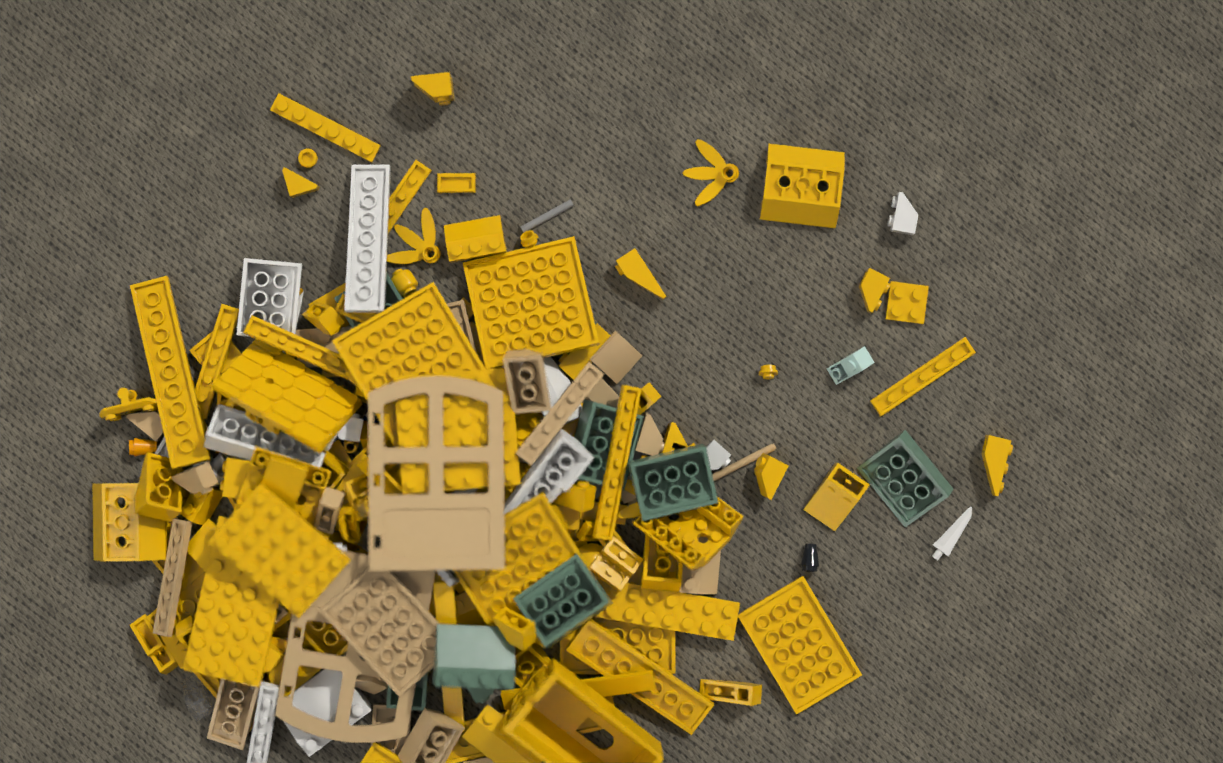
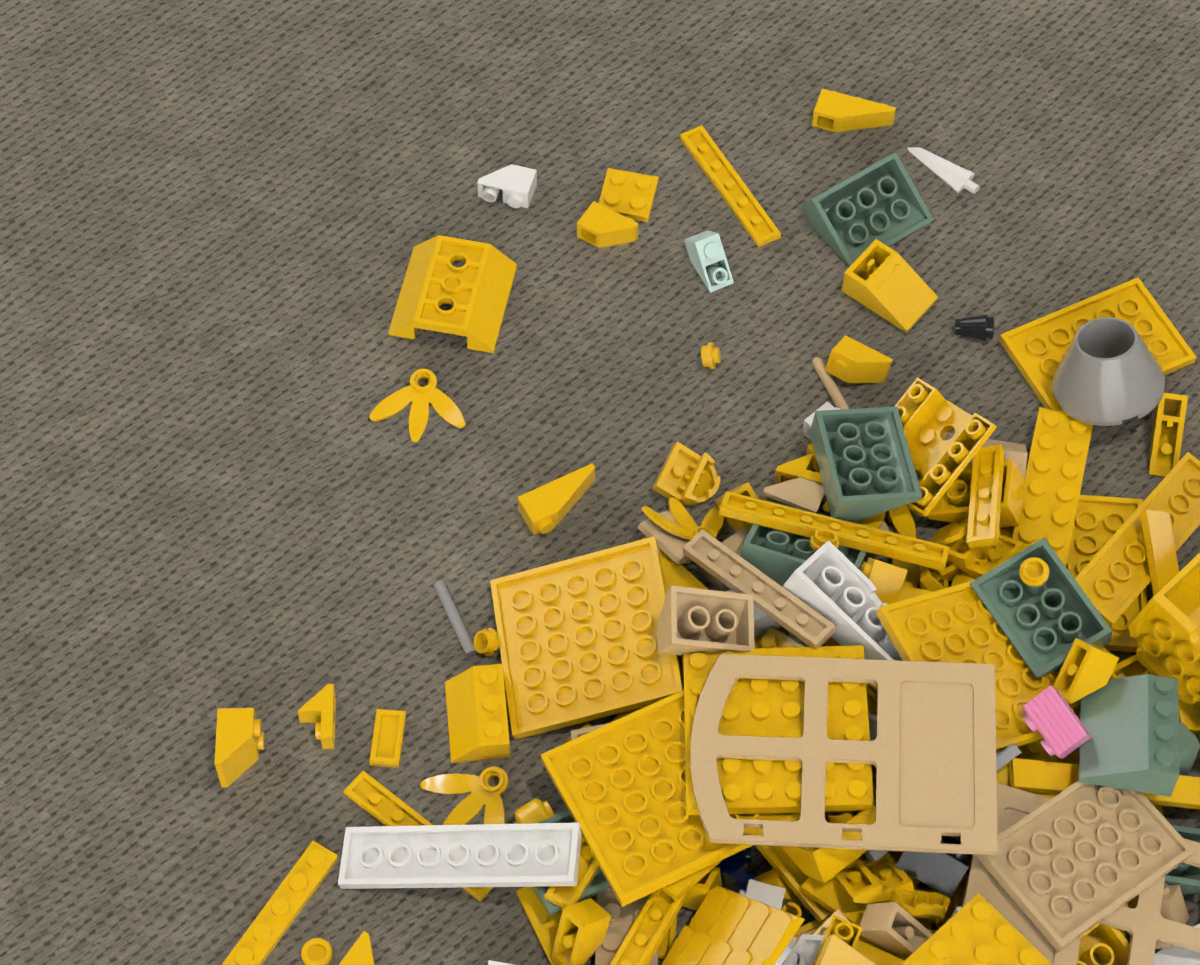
camera: 85 degrees left, 30 degrees down
none -> yellow slope [298,684,336,749]
none -> yellow plant [641,497,724,540]
none -> yellow slope [652,441,720,506]
none -> yellow plate [810,529,839,551]
none -> yellow piece [928,517,968,545]
none -> yellow plate [966,444,1005,548]
none -> yellow plate [1019,557,1049,587]
none -> bright pink brick [1022,685,1092,759]
none -> light grey cone [1052,317,1165,426]

